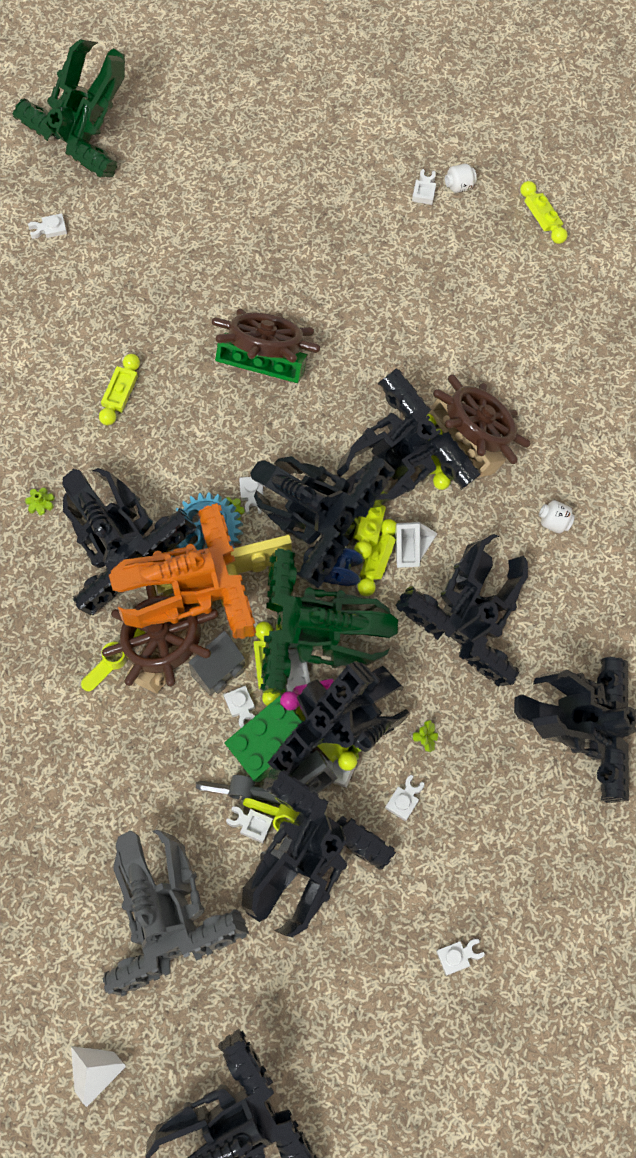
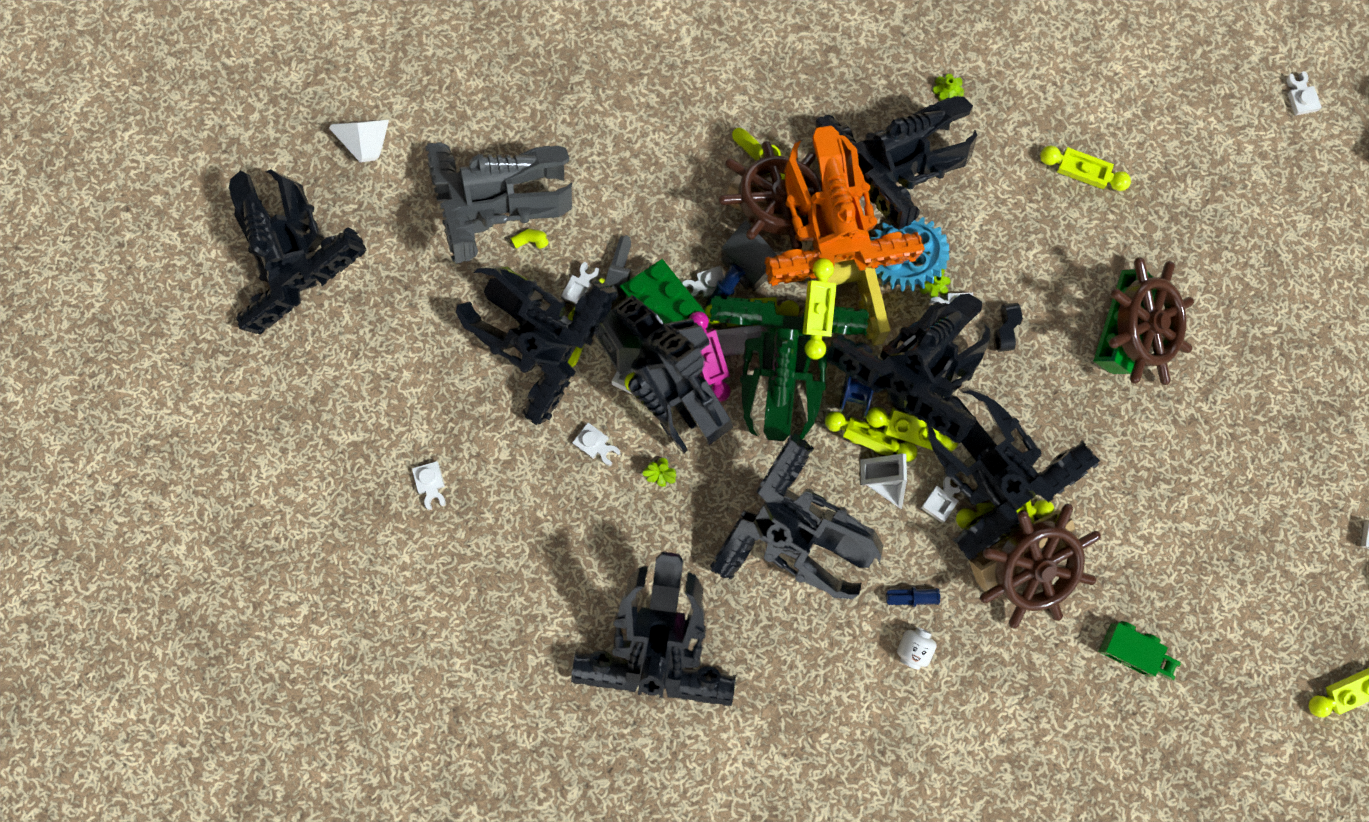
camera: 95 degrees right, 10 degrees up
none -> neon yellow arm [510,229,549,249]
none -> dark blue axle [707,263,745,305]
none -> neon yellow plate [803,258,836,359]
none -> dark blue axle [886,586,940,607]
none -> white plate [921,476,964,523]
none -> black piece [994,302,1023,352]
none -> green brick [1098,621,1181,681]

